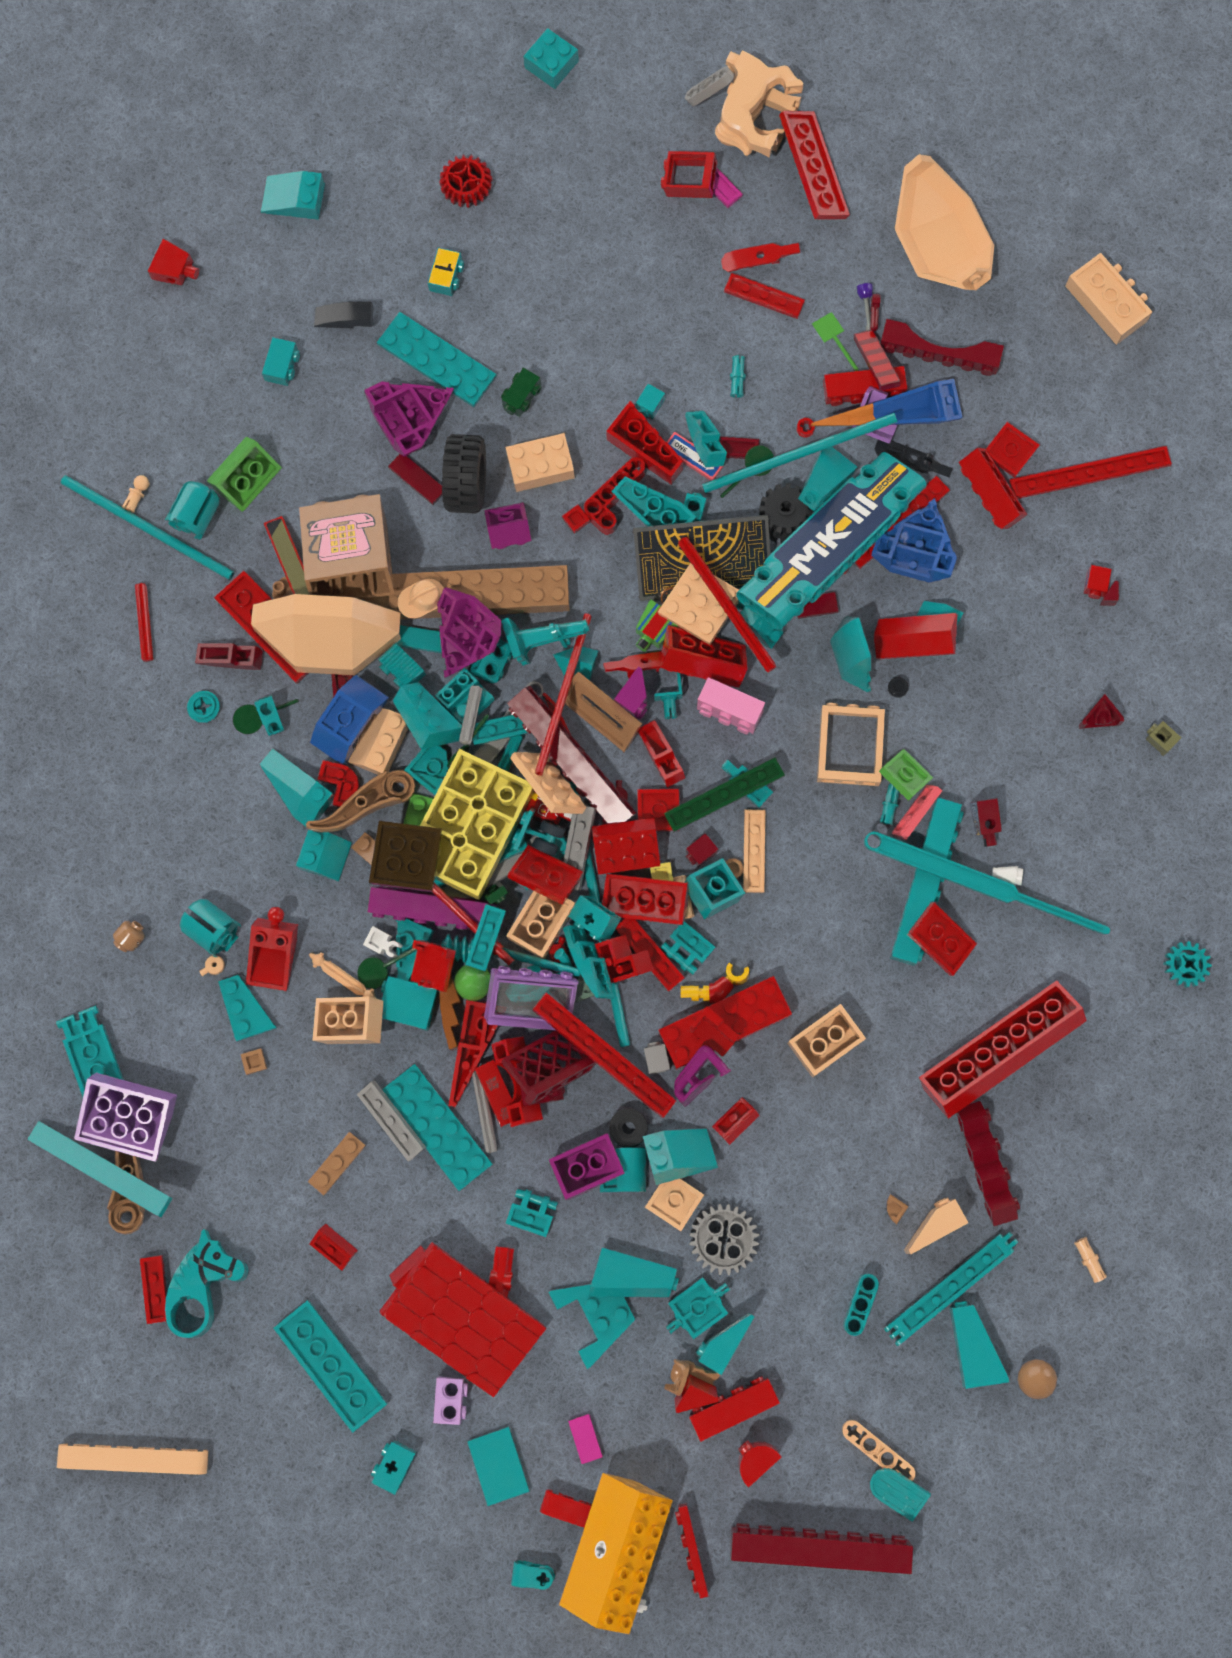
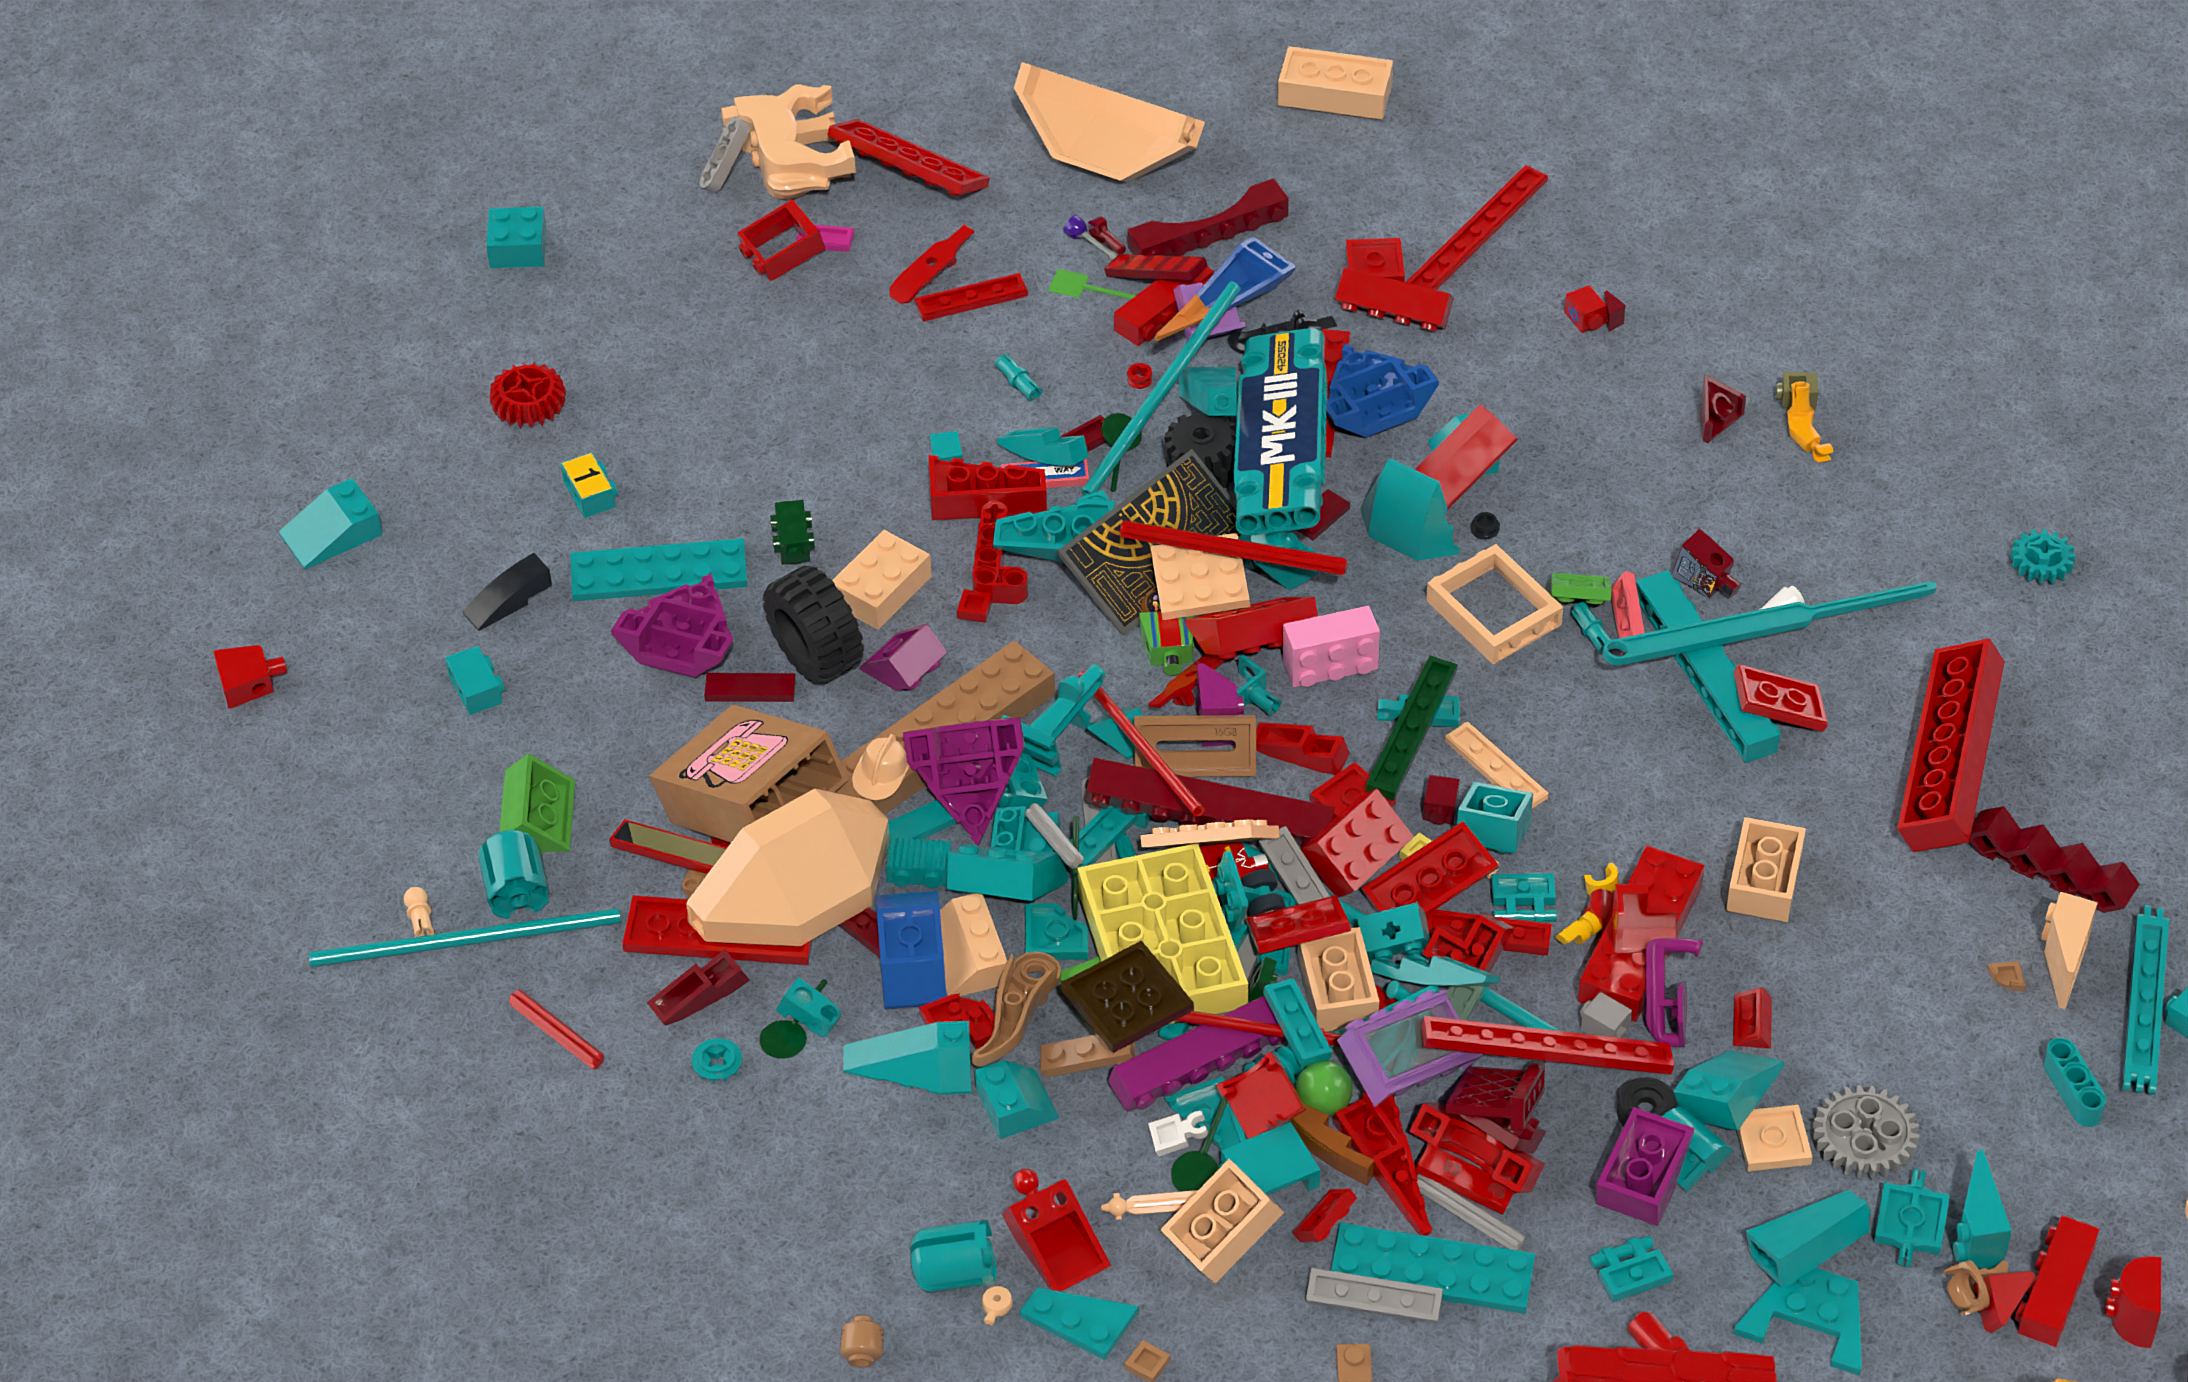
camera: 45 degrees left, 30 degrees down
none -> red plate [1292,1188,1357,1243]
none -> light orange arm [1787,382,1833,462]

